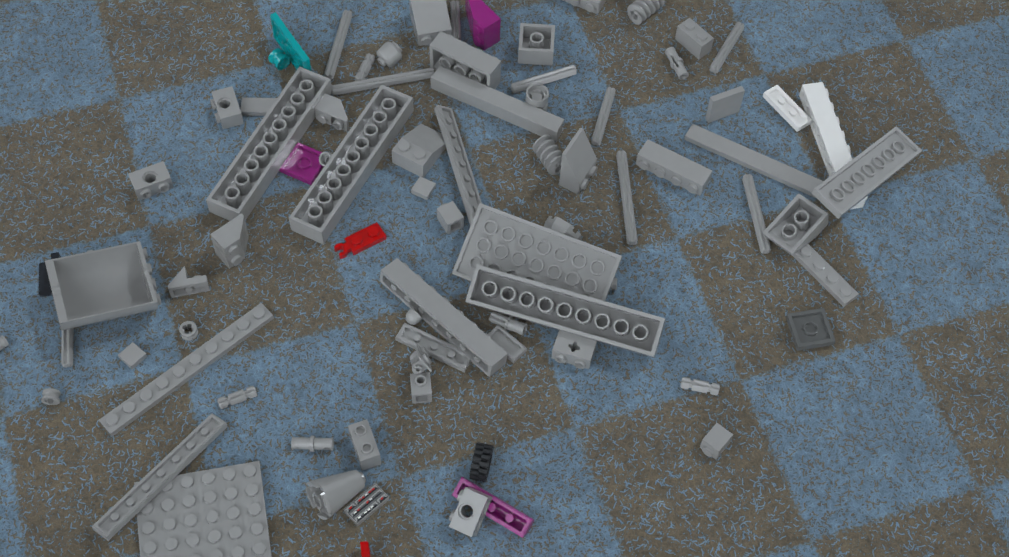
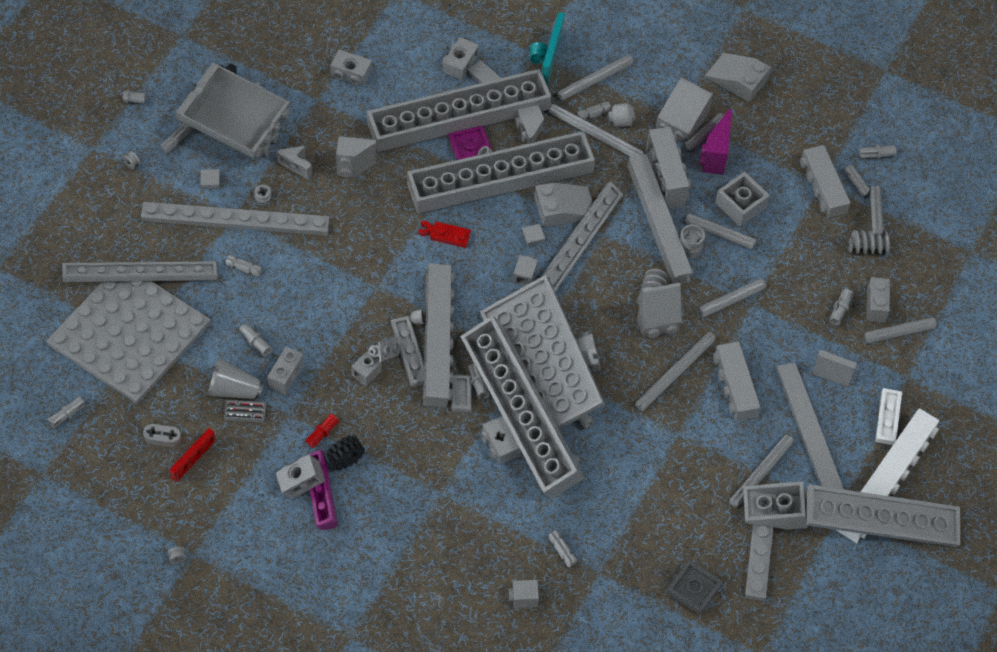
camera: 45 degrees right, 0 degrees up
none -> red axle [306,414,339,448]

